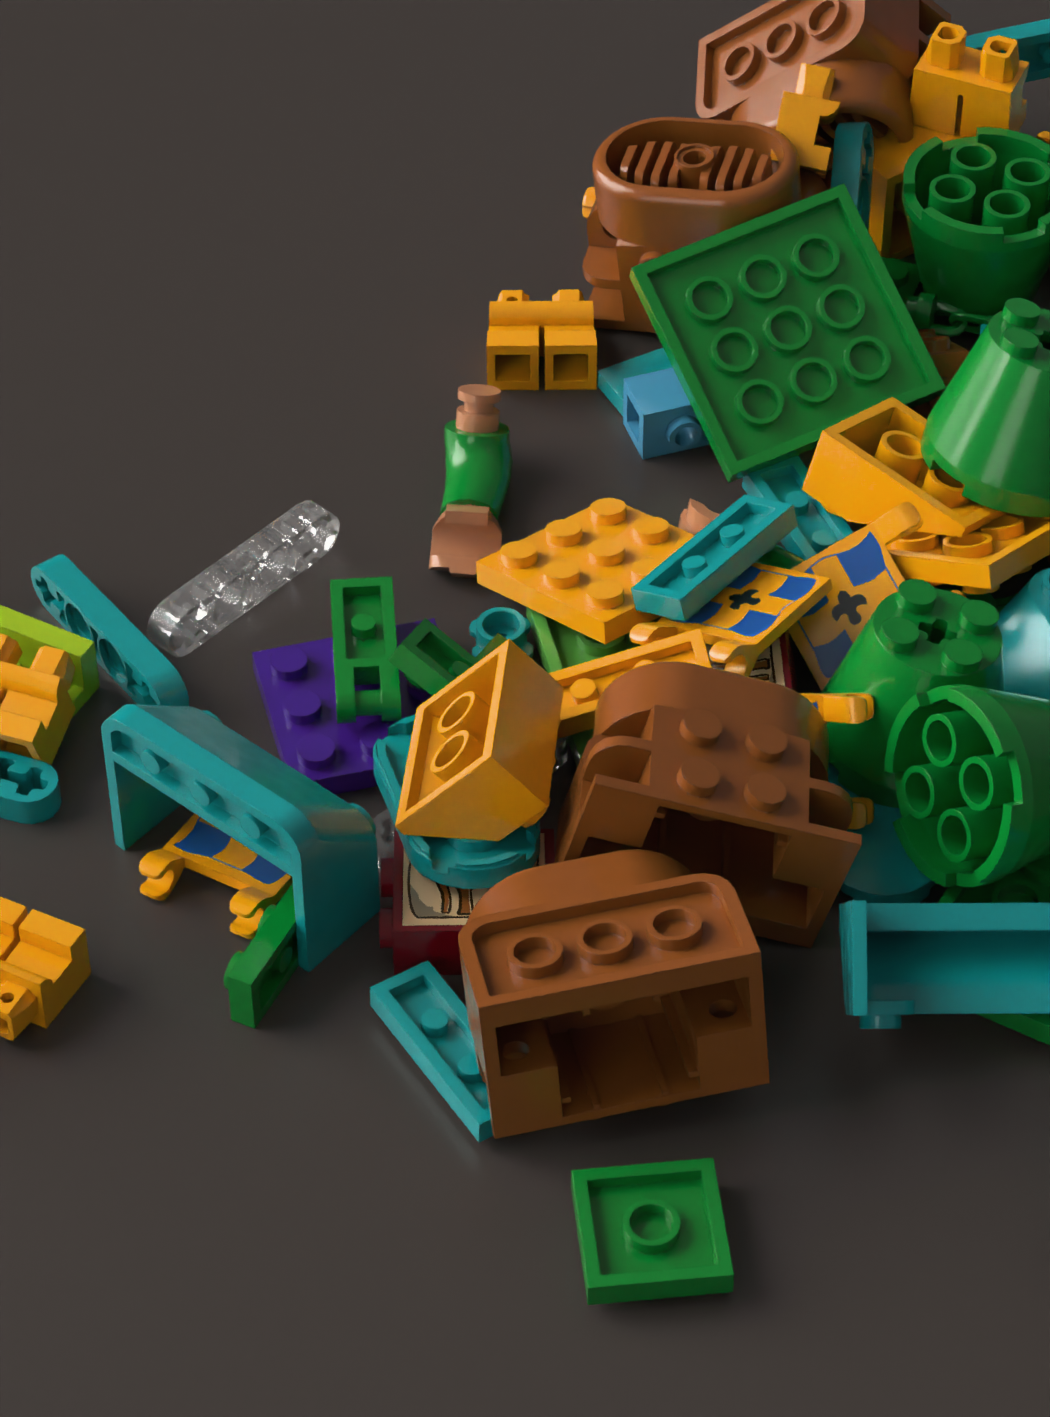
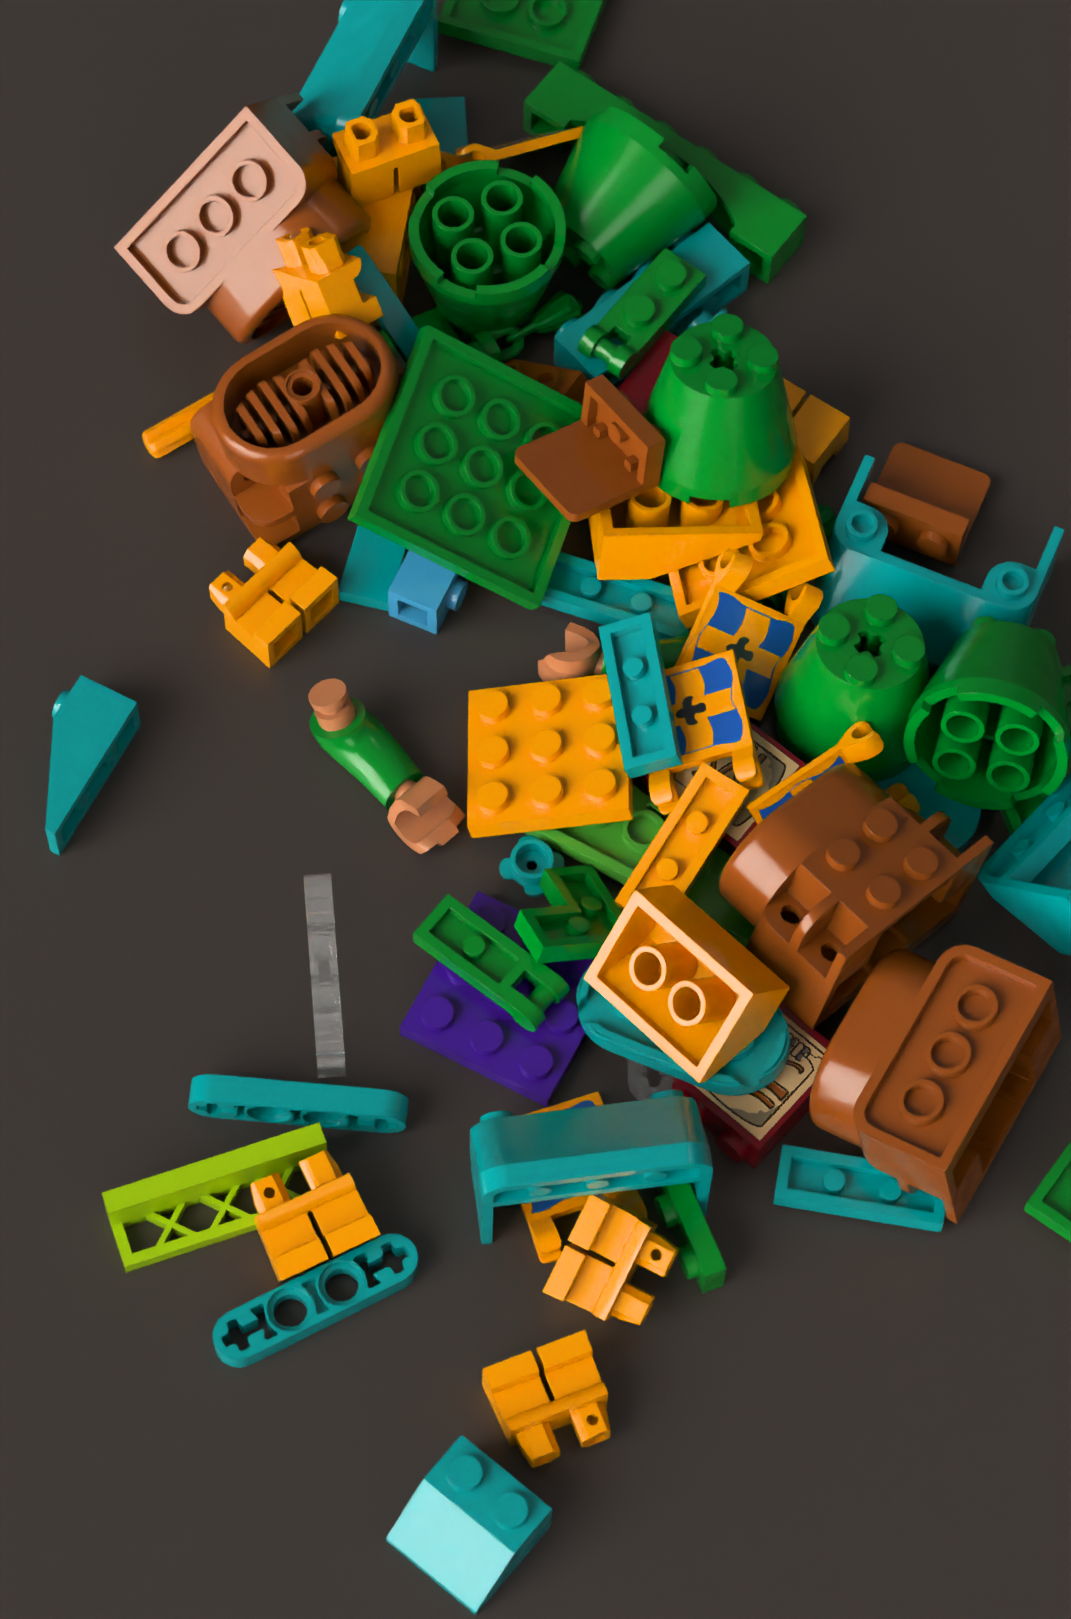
camera: 50 degrees left, 20 degrees up
none -> teal slope [45,675,141,856]
none -> dark orange bracket [514,374,666,522]
none -> light orange hips [542,1194,679,1325]

